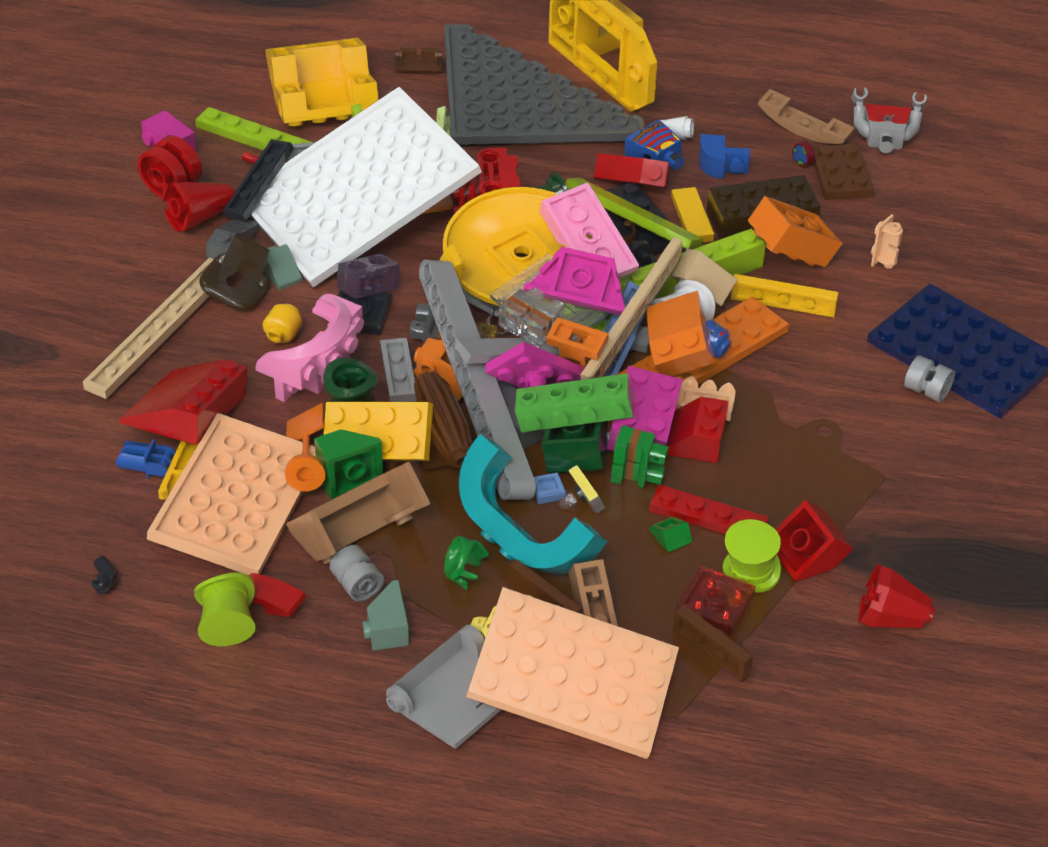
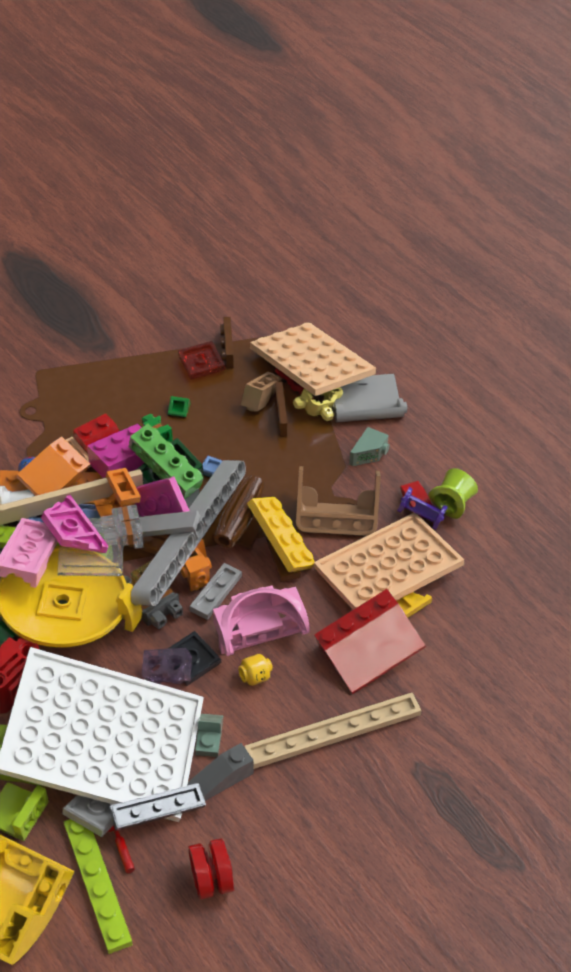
camera: 140 degrees left, 5 degrees up
black arm [92,556,118,594] -> none
blue arm [116,439,176,479] -> none
dark pink brick [141,110,197,152] -> none
red cone [162,181,235,232] -> none
dark brown piece [199,233,270,311] -> none
orange piece [285,403,325,492] -> none
green slope [314,429,383,500] -> none
dark green hat [323,358,378,402] -> none
light grey wheel [330,545,384,602] -> none
green piece [444,536,489,590] -> none
teal arch [459,434,608,575] -> none
piece [559,465,605,513] -> none
red plate [649,484,769,534] -> none
lime hat [722,519,781,592] -> none
red slope [775,499,854,582] -> none
red cone [857,564,935,628] -> none
none -> dark purple hose [397,487,448,530]

